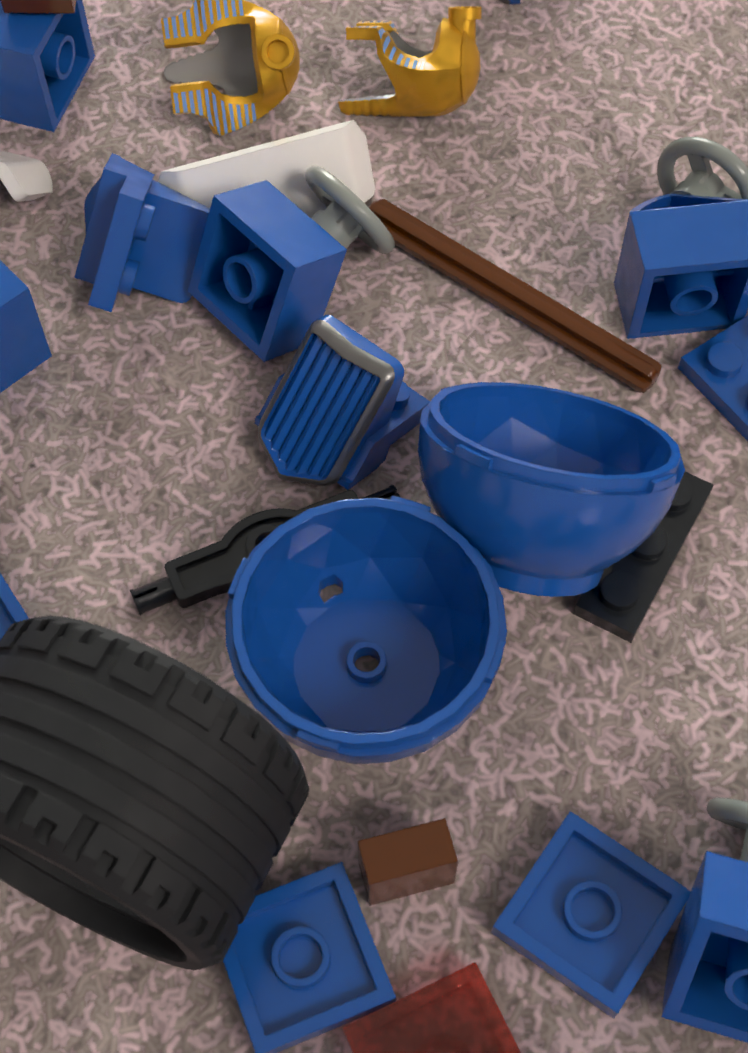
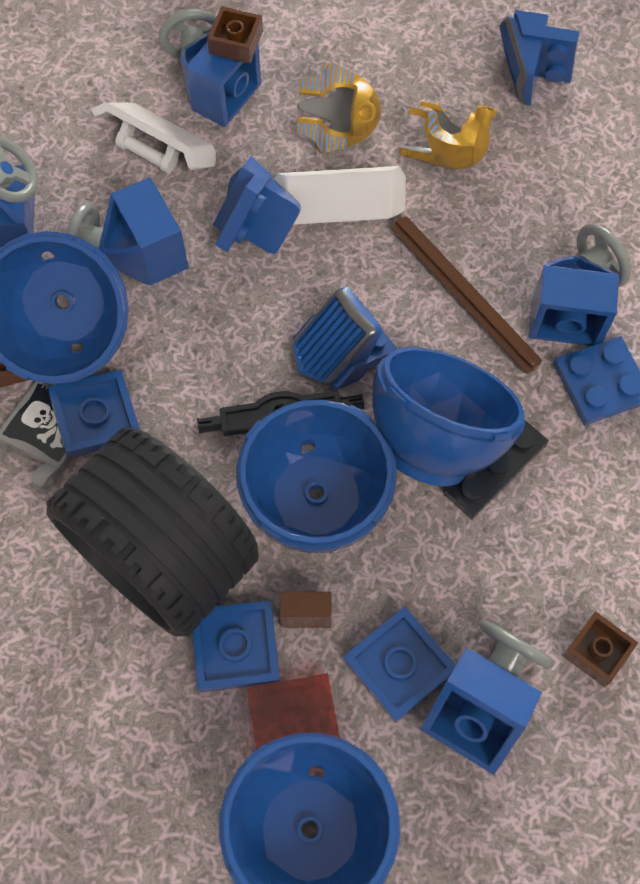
camera: 15 degrees right, 5 degrees up
blue piece [188,166,395,362] -> none

